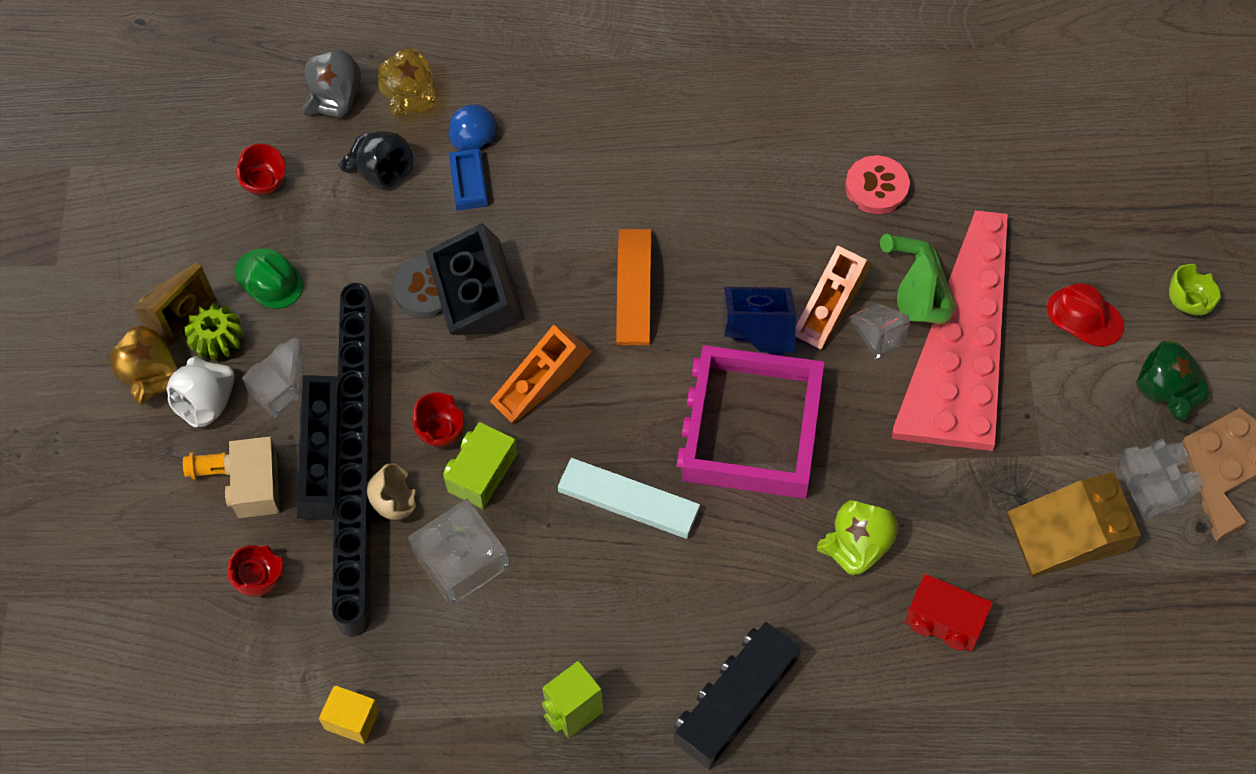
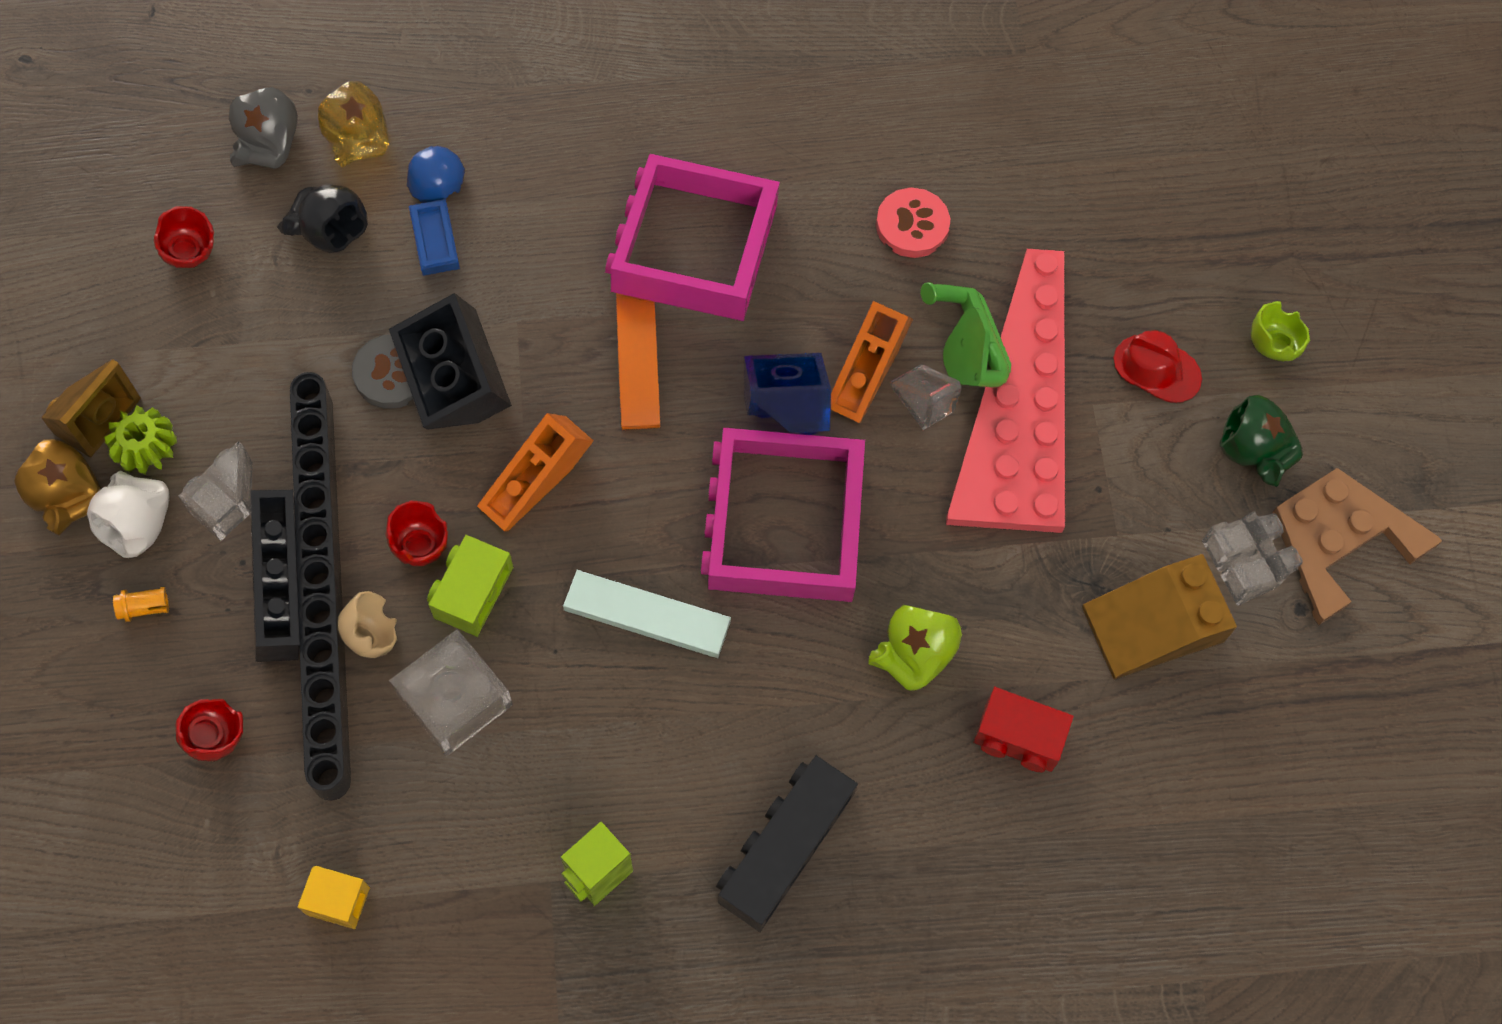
camera: 10 degrees left, 5 degrees up
tan brick [224,436,280,518] -> none
green piece [234,248,303,309] -> none
none -> dark pink window [605,154,780,321]

